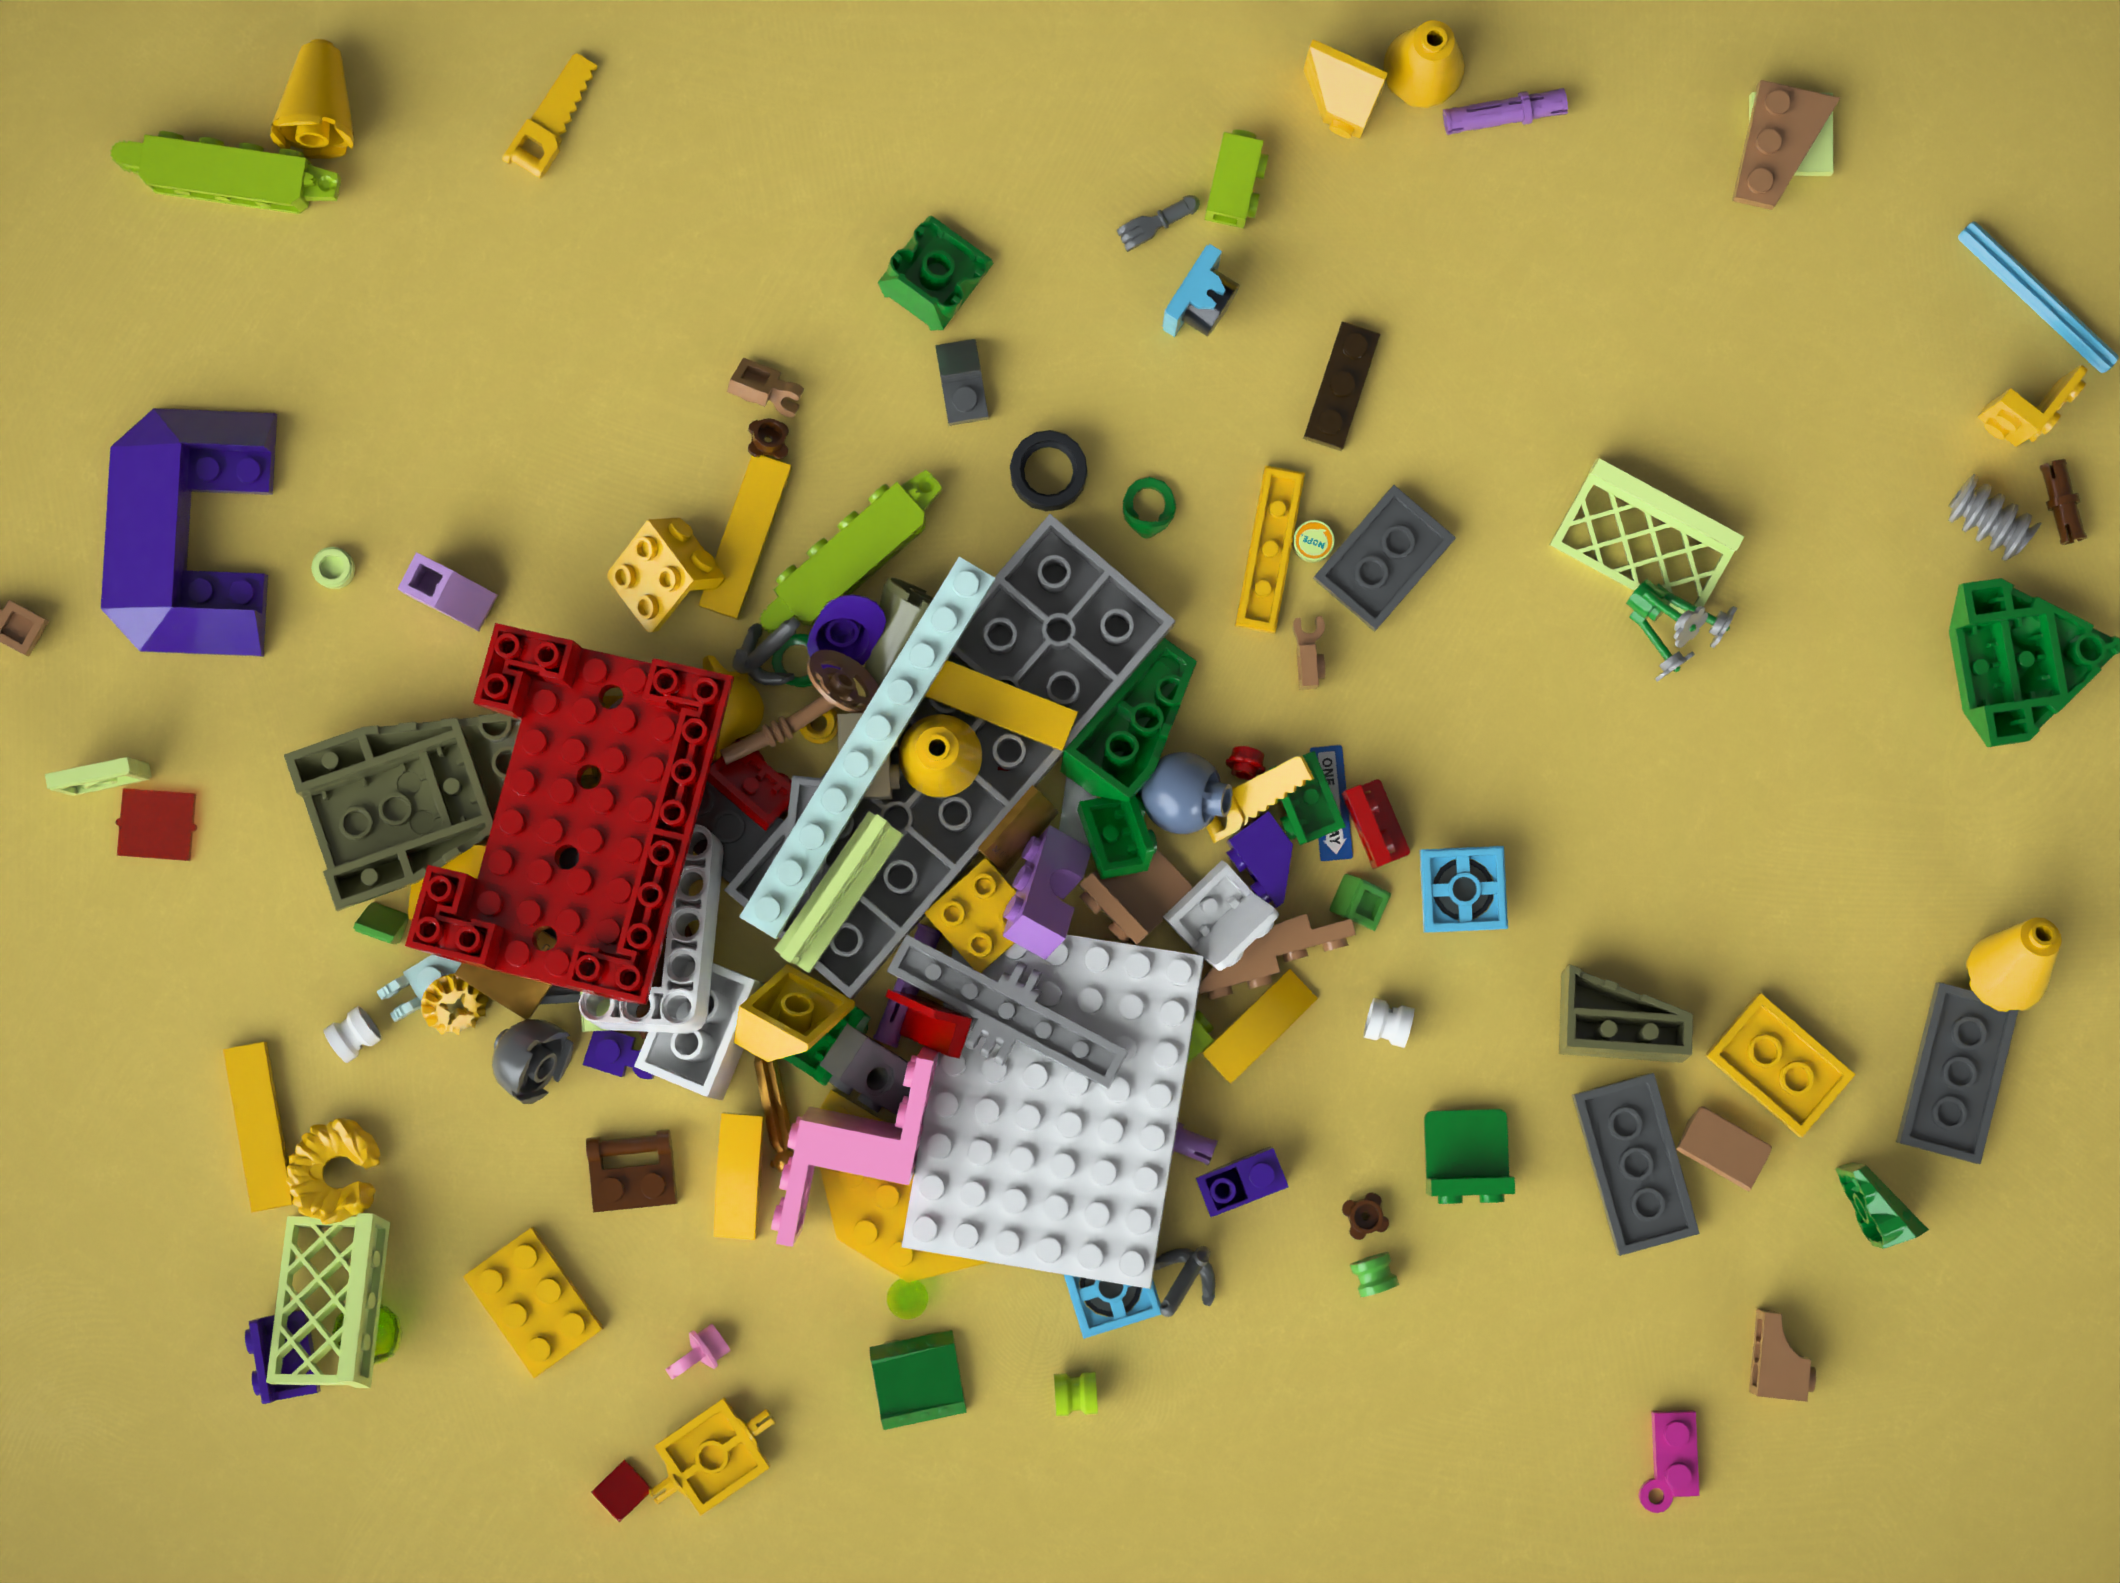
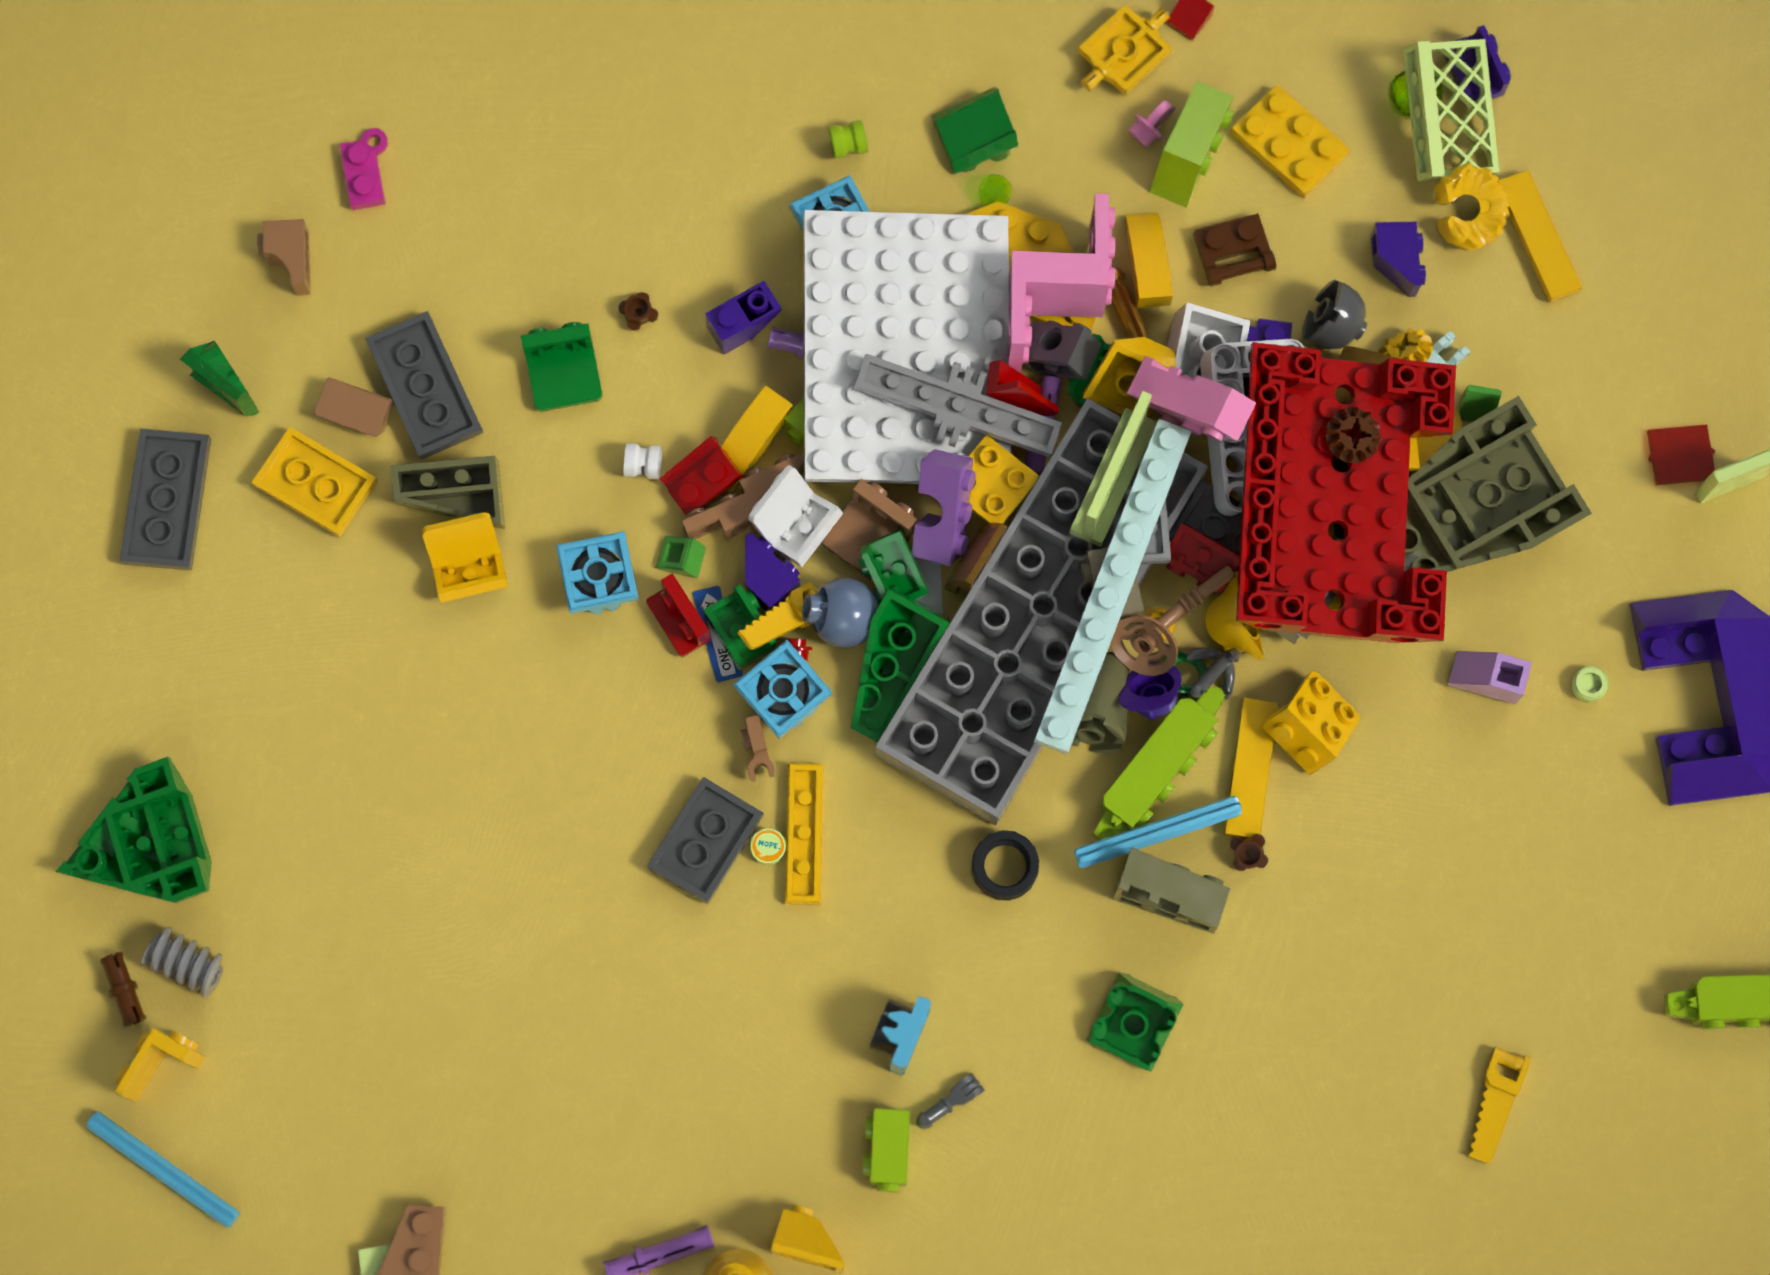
camera: 170 degrees right, 10 degrees down
yellow cone [270,39,354,159] -> none
white wheel [323,1006,382,1063] -> none
medium nougat plate [727,358,804,417] -> none
yellow cone [899,714,982,797] -> none
yellow tile [925,660,1078,752] -> none
dark grey slope [935,339,989,426] -> none
green piece [1123,477,1176,539] -> none
dark grey piece [1154,1246,1215,1317] -> none
dark brown plate [1303,322,1380,451] -> none
bright green wheel [1350,1252,1399,1297] -> none
yellowish green fence [1550,458,1744,614] -> none
plant [1626,579,1737,682] -> none
yellow cone [1966,917,2062,1012] -> none
none -> yellow bracket [422,512,509,603]
none -> red plate [659,436,743,516]
none -> medium azure piece [733,640,833,739]
none -> medium azure axle [1074,796,1242,868]
none -> olive wedge [1113,847,1230,934]
none -> bright pink wedge [1127,356,1256,442]
none -> lime wedge [1149,81,1235,207]
none -> reddish brown gear [1325,407,1382,463]
none -> dark purple slope [1371,221,1426,297]

